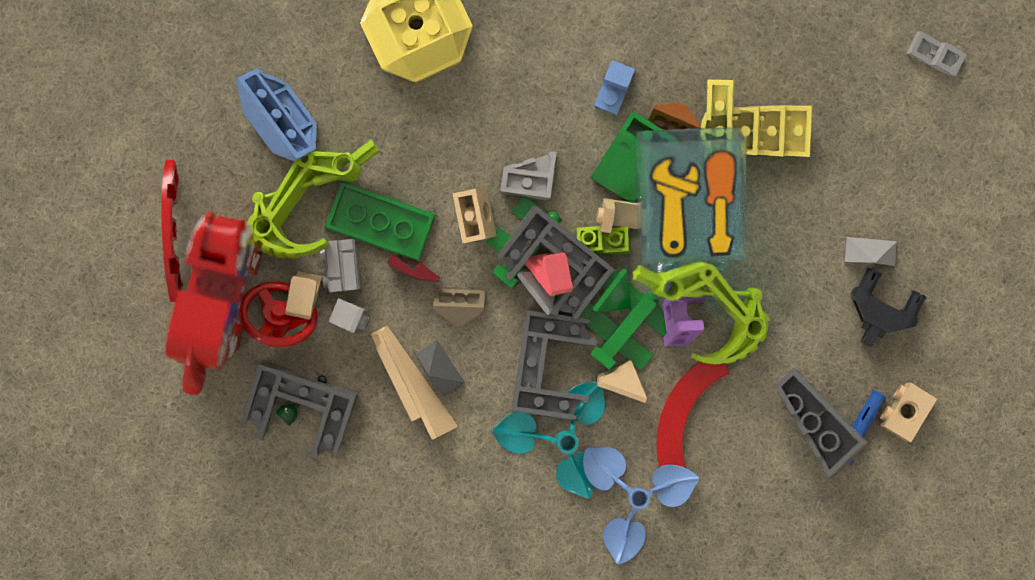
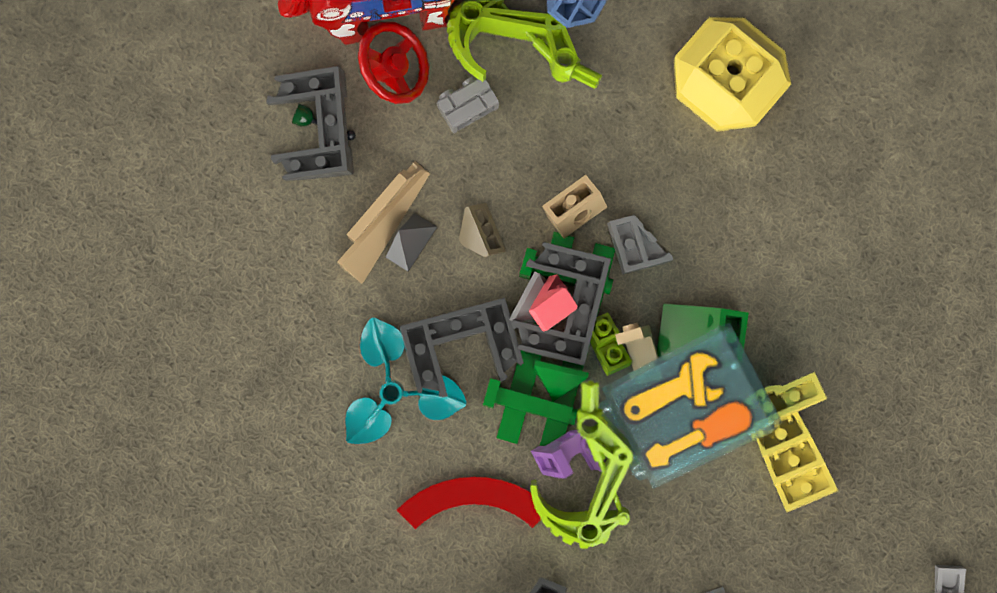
camera: 65 degrees right, 5 degrees down
tan slope [285,272,322,319] -> none
green tile [324,181,436,262] -> none
light grey slope [328,298,370,334] -> none
dark red slope [387,255,441,283] -> none
medium blue plant [583,447,699,564] -> none
medium blue slope [594,60,635,116] -> none
tan slope [597,360,647,403] -> none
dark orange slope [648,103,701,147] -> none

